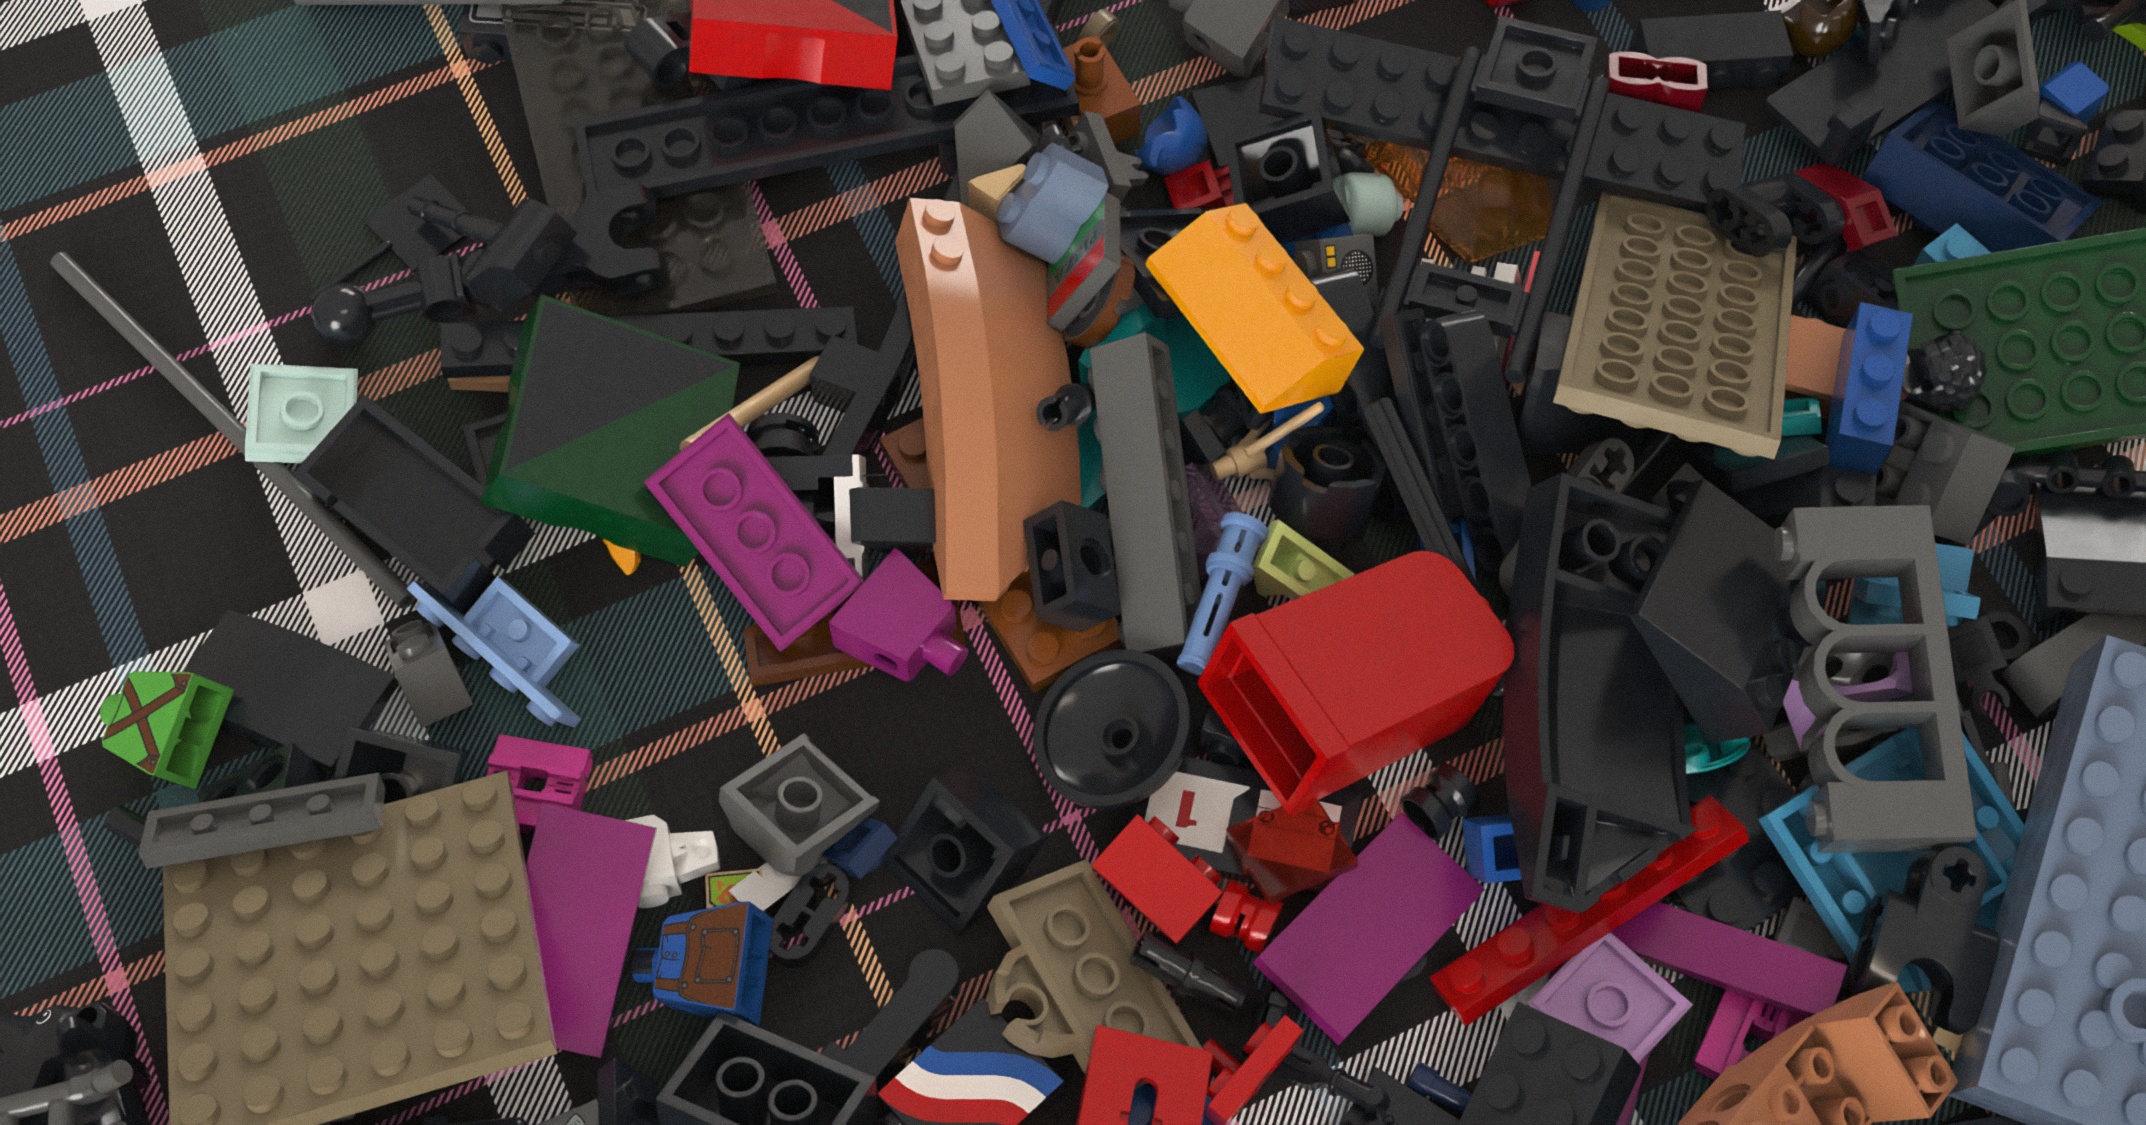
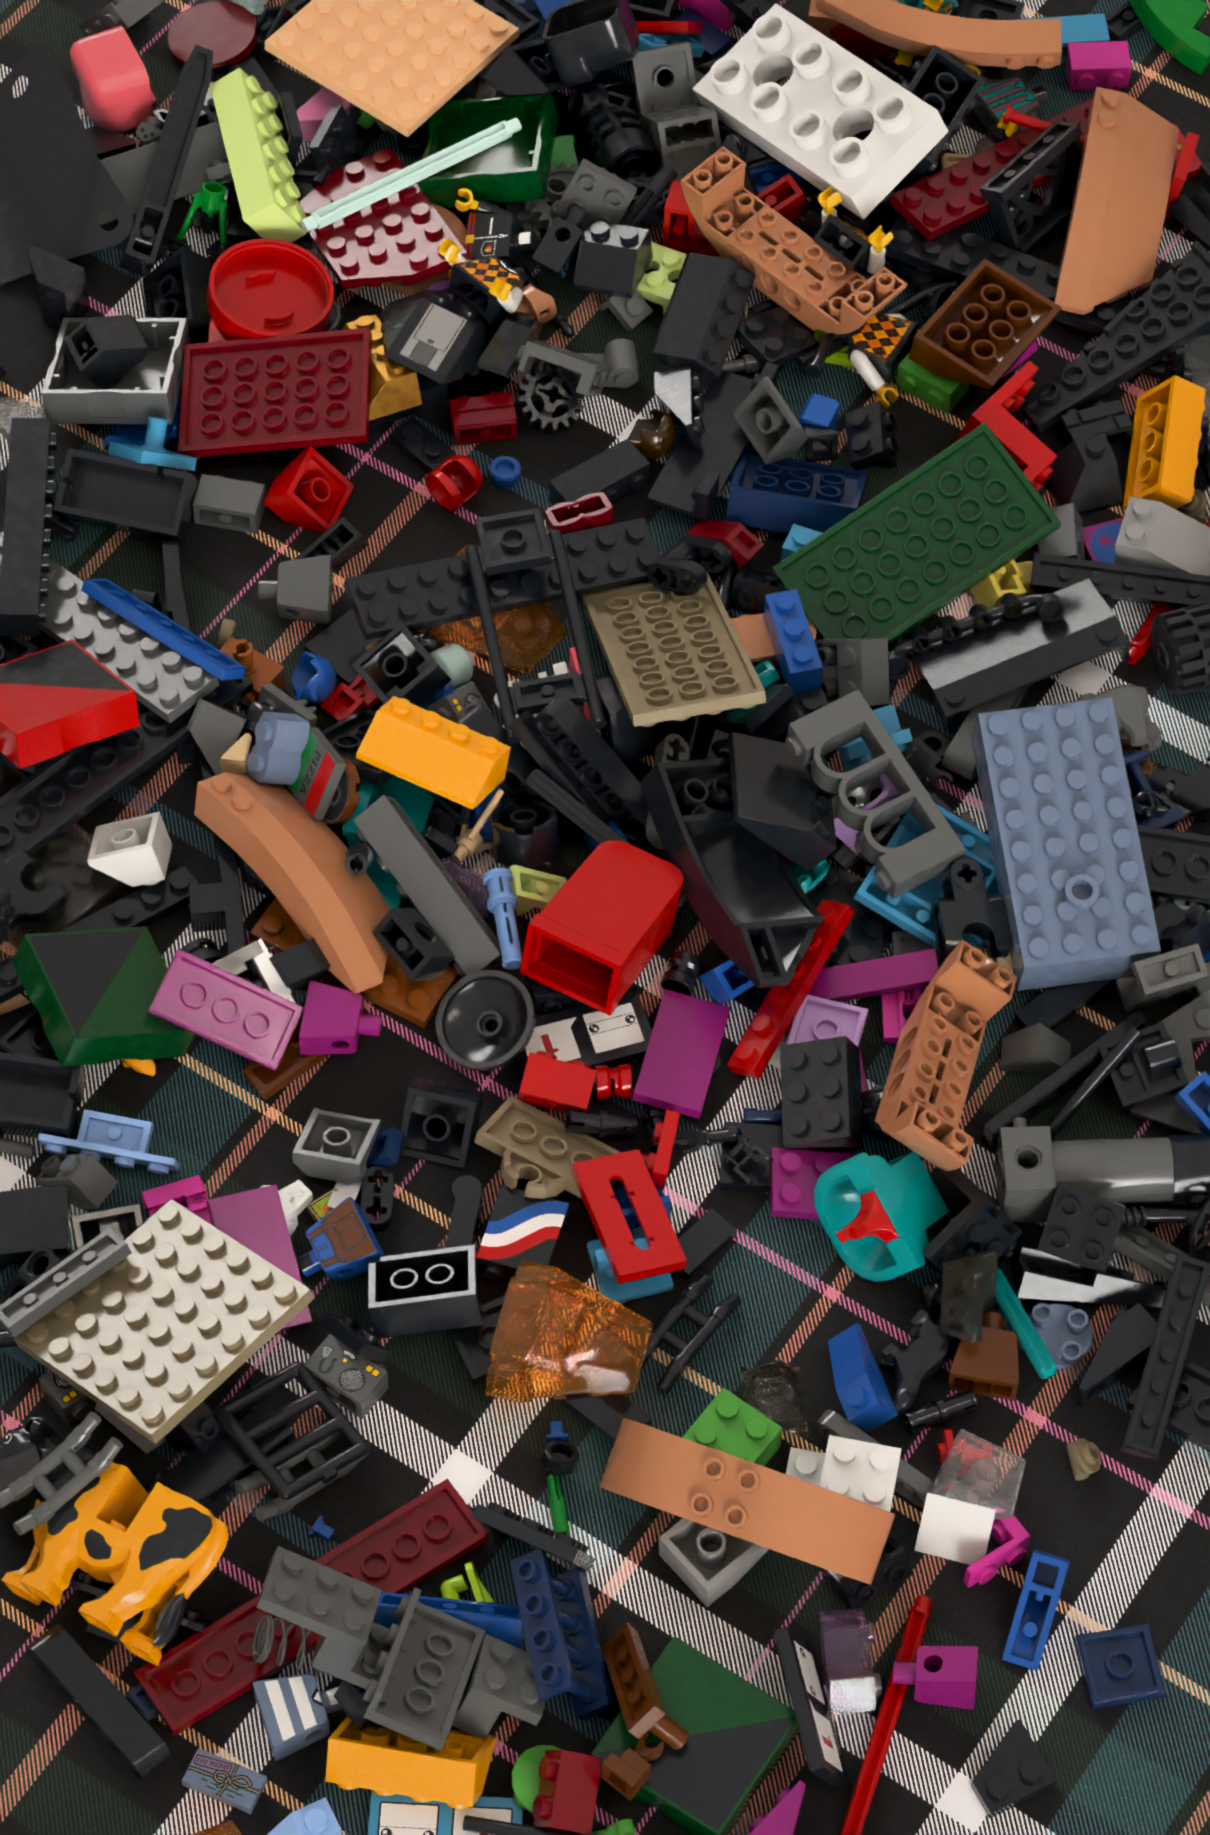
camera: 30 degrees left, 5 degrees down
tan bar [680,356,819,451] -> none
clear red piece [1226,800,1358,904] -> none
black piece [1902,331,1987,413] -> none
none -> white slope [87,811,172,887]

